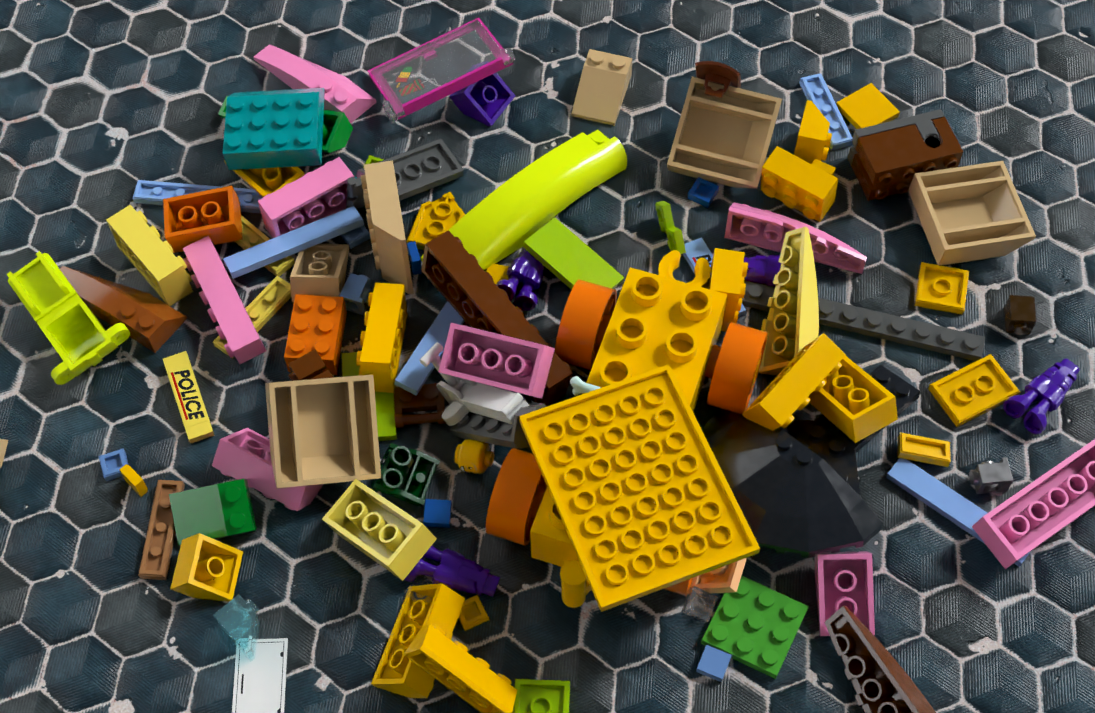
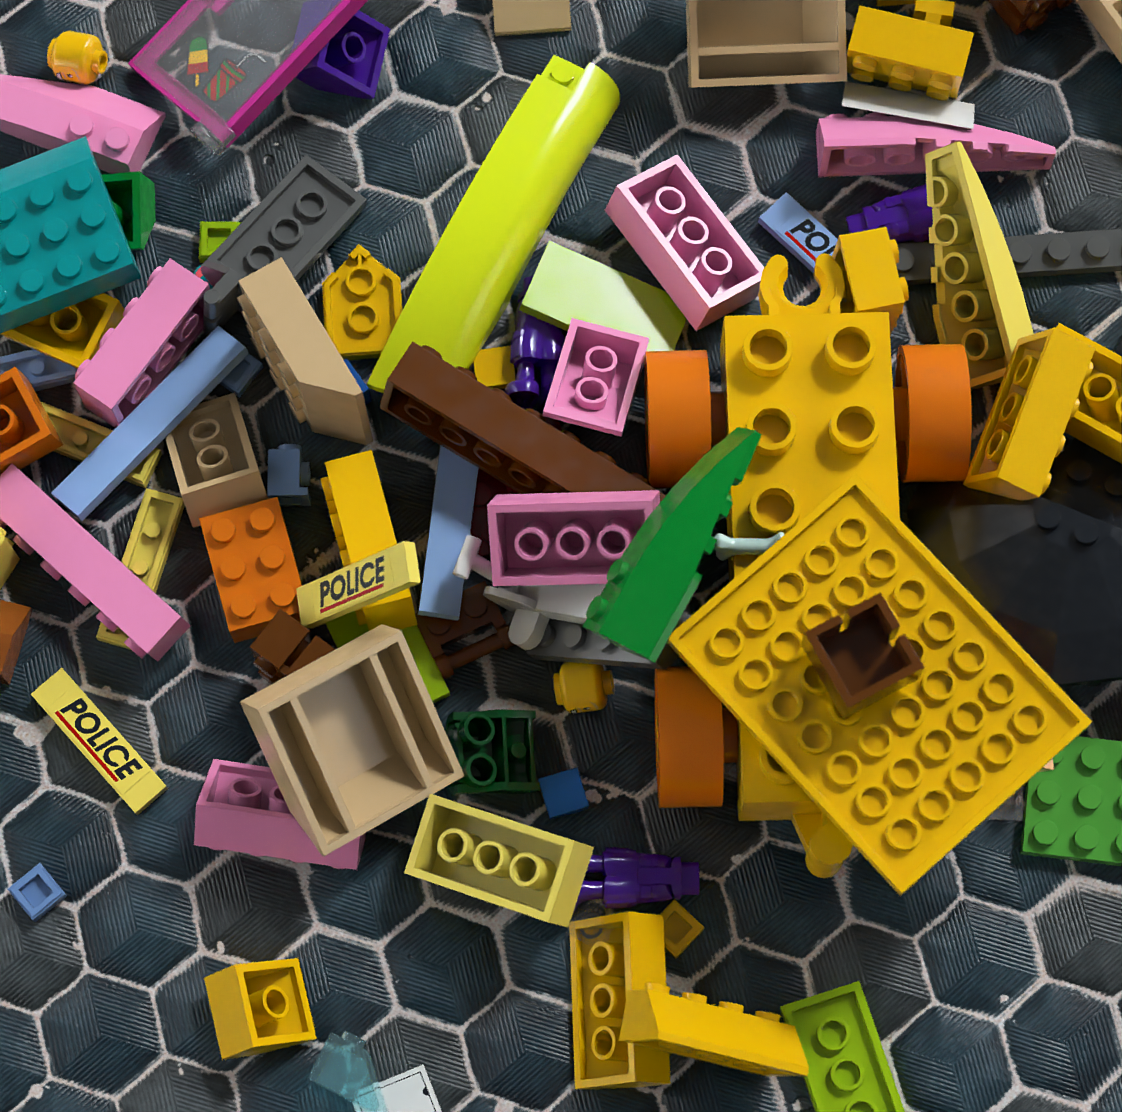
camera: 20 degrees left, 15 degrees up
yellow tile [119,464,148,497] -> none
medium nougat tile [138,480,185,580] -> none
green slope [169,479,257,546] -> none
lime tile [655,201,686,254] -> none
blue tile [687,177,719,208] -> none
medium blue tile [696,645,732,682] -> none
none -> yellow head [47,31,108,85]
none -> light yellow tile [296,541,421,628]
none -> bright pink slope [542,318,649,437]
none -> green wedge [583,427,762,663]
none -> bright pink brick [605,155,764,331]
none -> reddish brown piece [801,592,924,719]
none -> white sticker [842,81,975,129]

